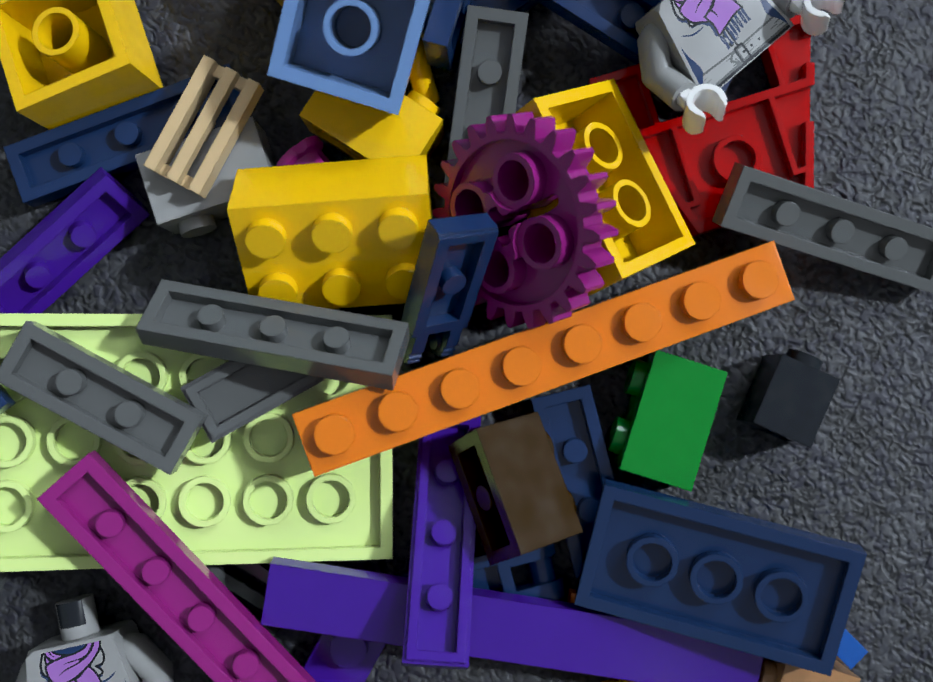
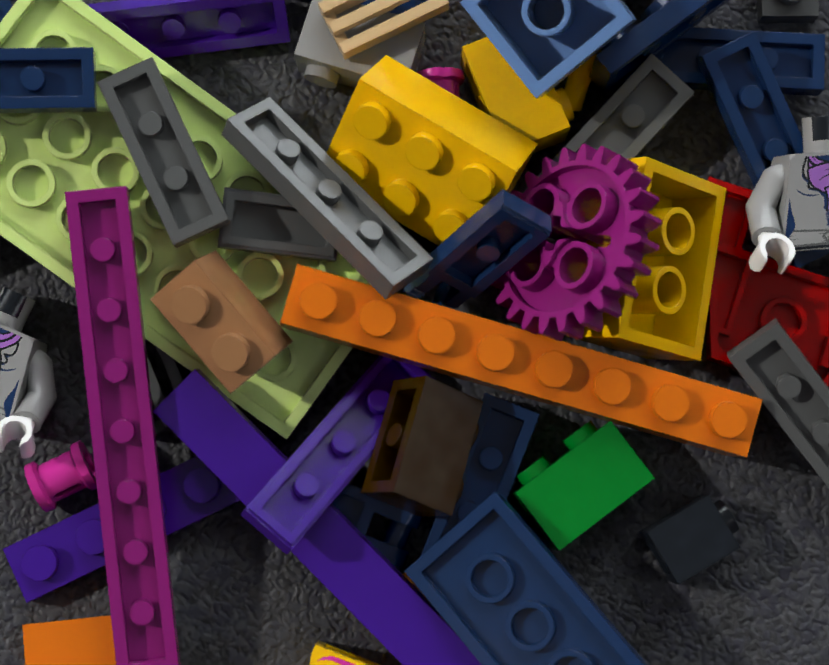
camera: 35 degrees right, 5 degrees down
none -> medium nougat brick [150,250,293,394]

